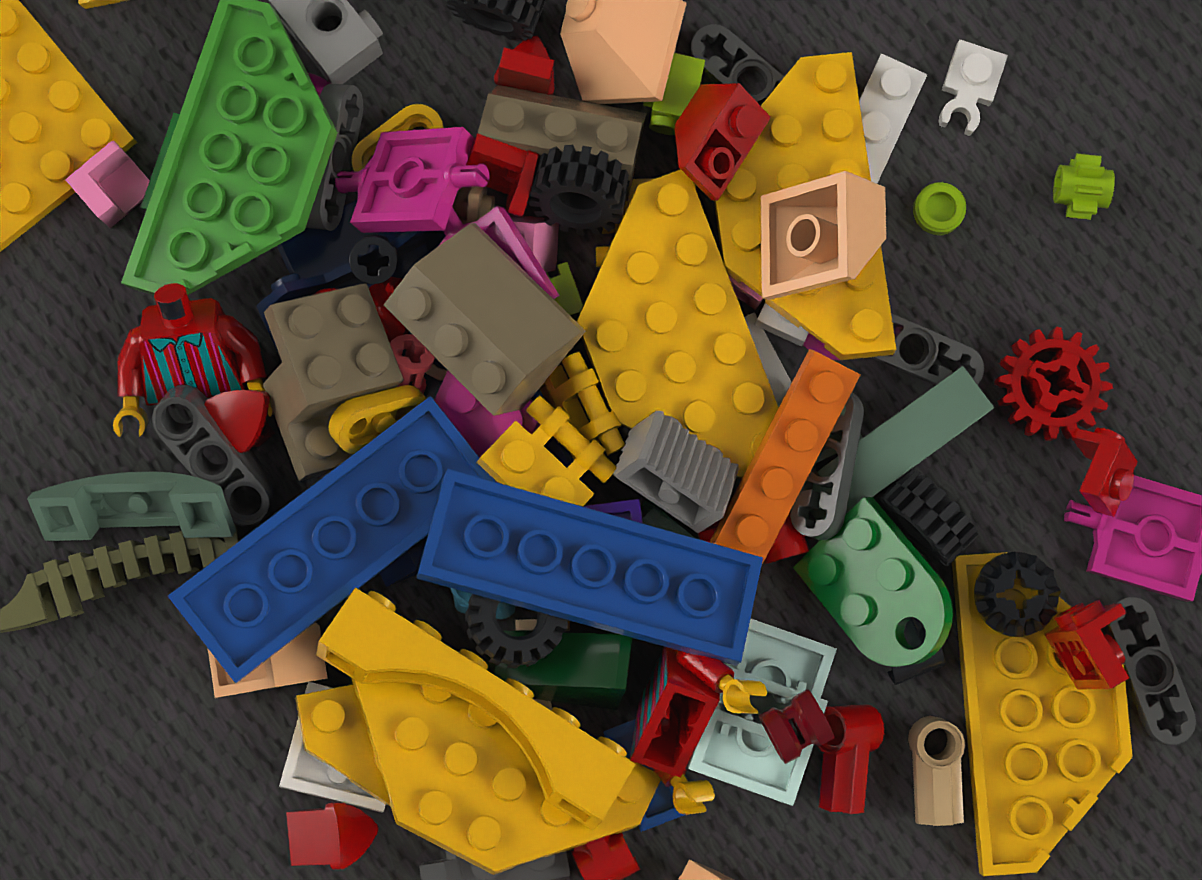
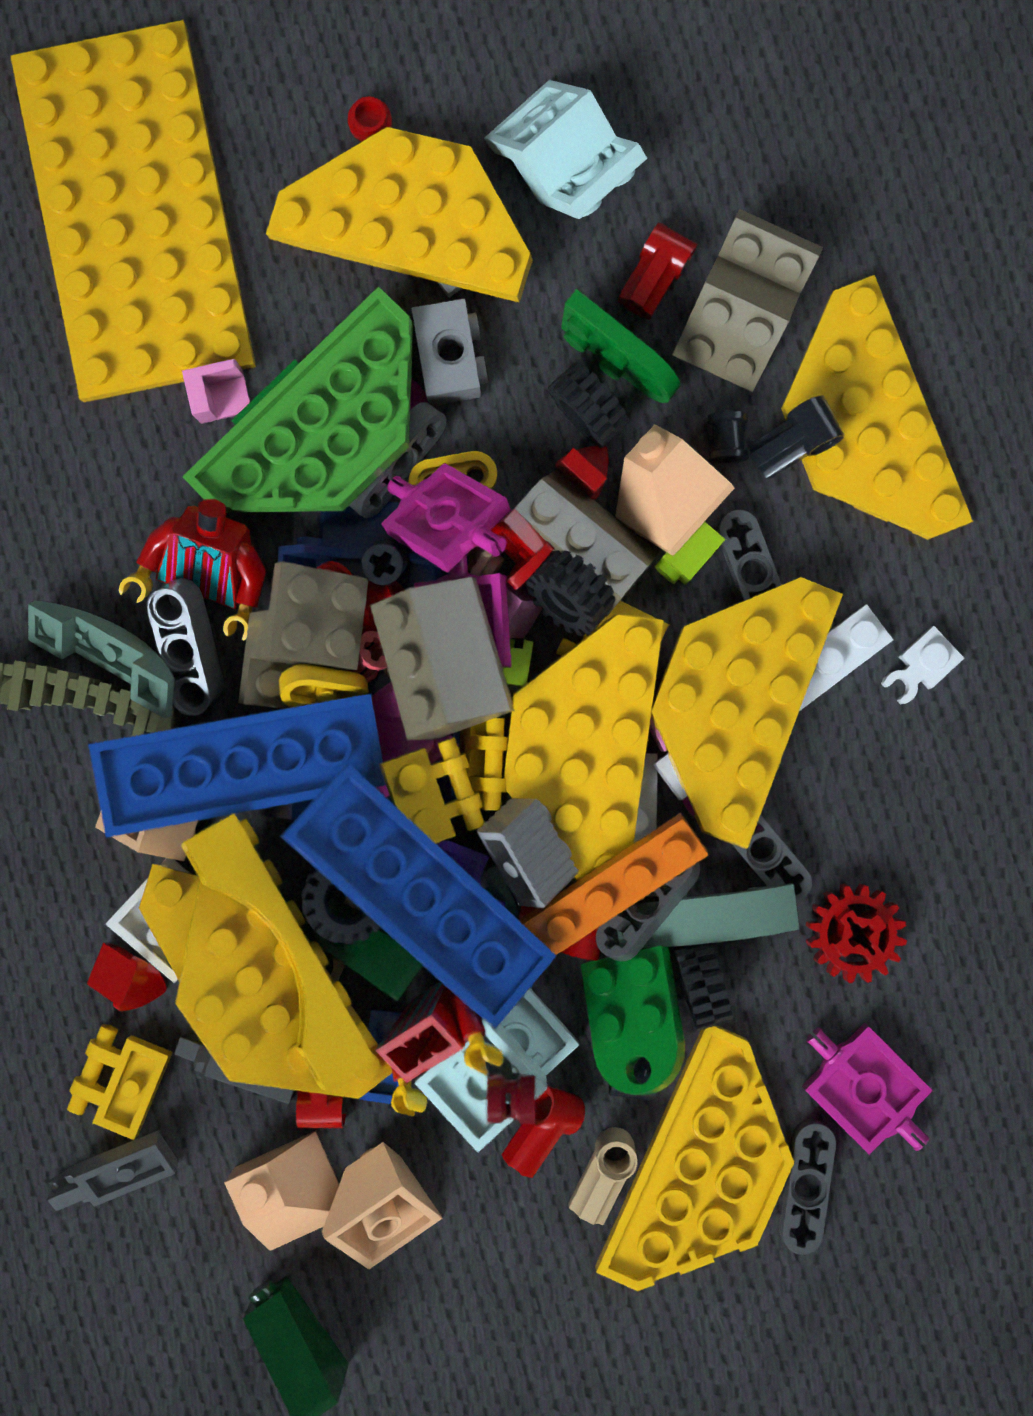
camera: 30 degrees right, 5 degrees up
red tile [204,390,275,453] -> none
red slope [674,83,771,201] -> none
light nougat slope [761,171,886,300] -> none
lime tile [913,182,966,235] -> none
black gear [974,551,1061,637] -> none
red bracket [1044,600,1129,690] -> none
lime gear [1053,153,1115,220] -> none
red bracket [1072,428,1138,517] -> none

